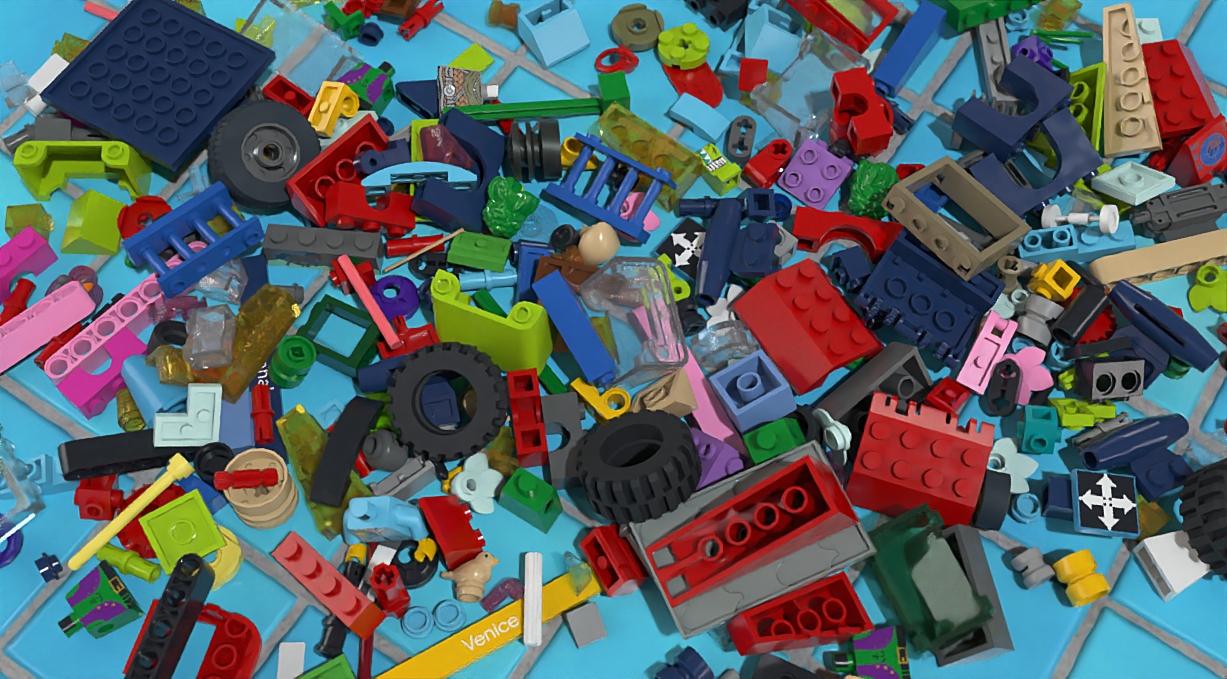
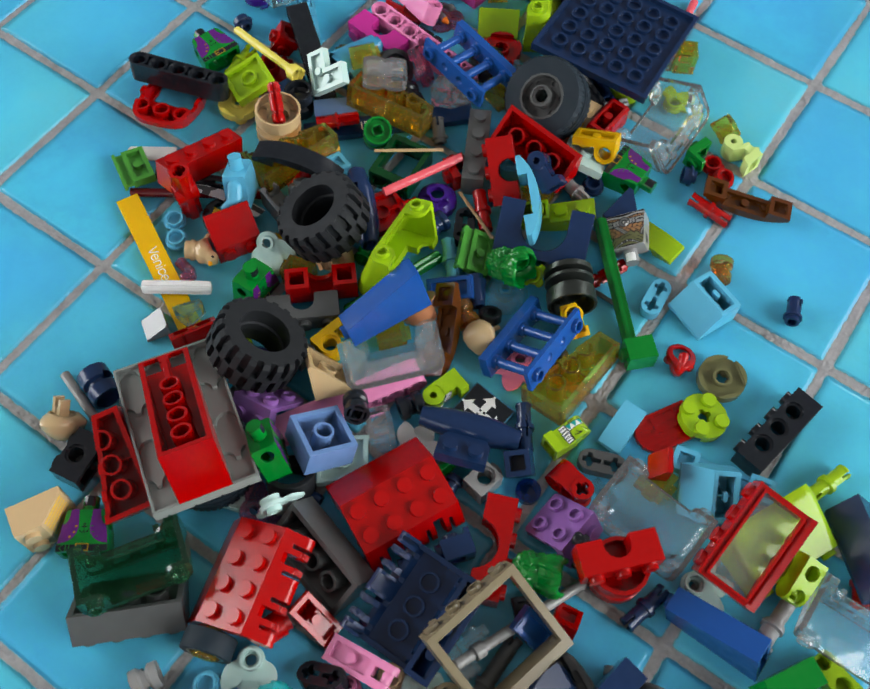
camera: 90 degrees right, 0 degrees up
clear pink slope [420,124,474,170] -> none
none -> black wheel [342,389,370,425]
none -> tan piece [374,148,444,152]
none -> medium azure beam [639,279,672,320]

